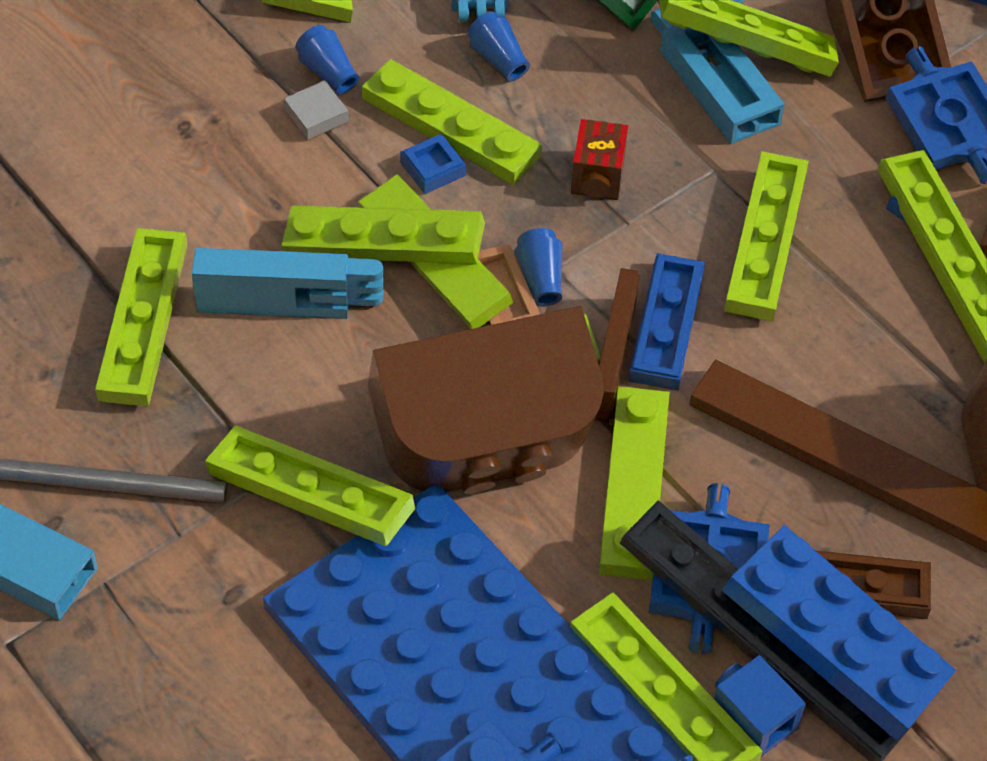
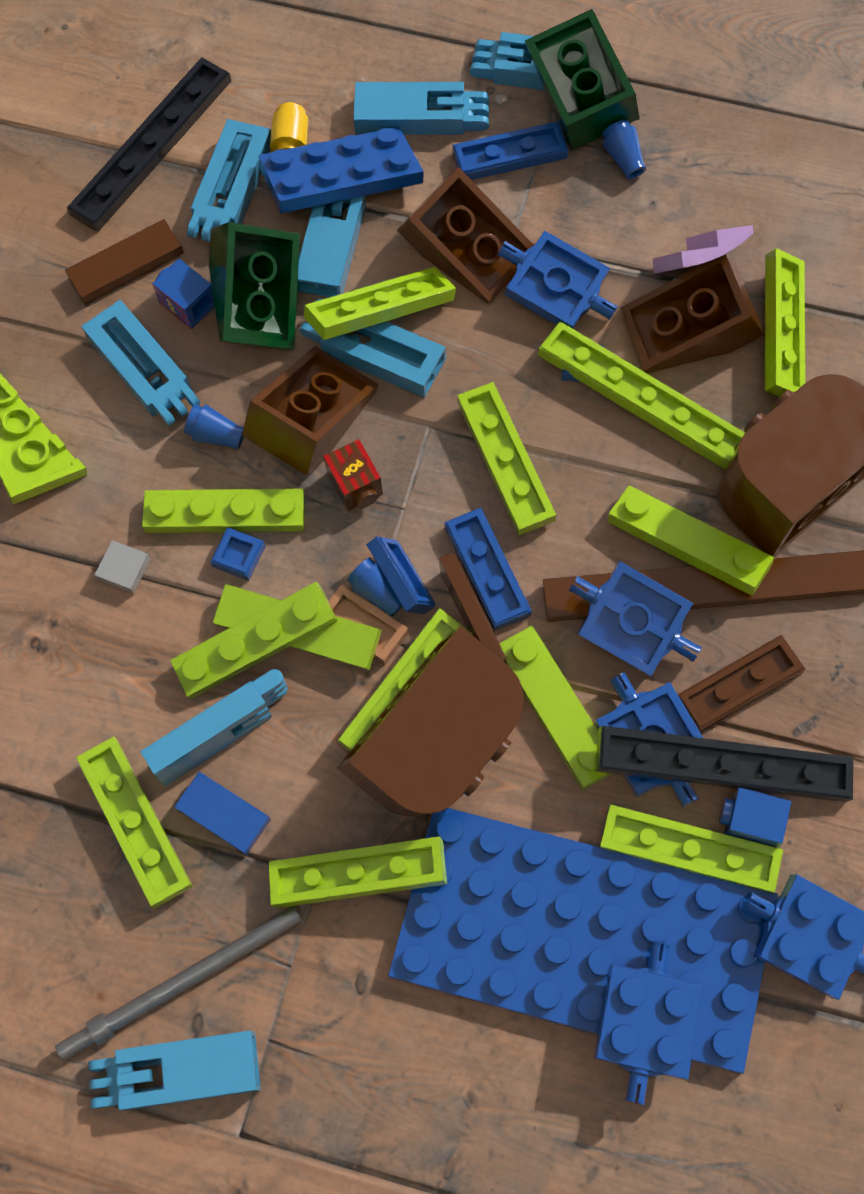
camera: 30 degrees left, 15 degrees up
blue cone [295,25,359,94] -> none
blue plate [722,525,956,741] -> none
none -> blue tile [174,771,271,856]
none -> reddish brown slope [242,346,379,476]
none -> blue tile [366,536,436,614]
none -> blue plate [569,561,701,676]
none -> lime plate [608,485,774,596]

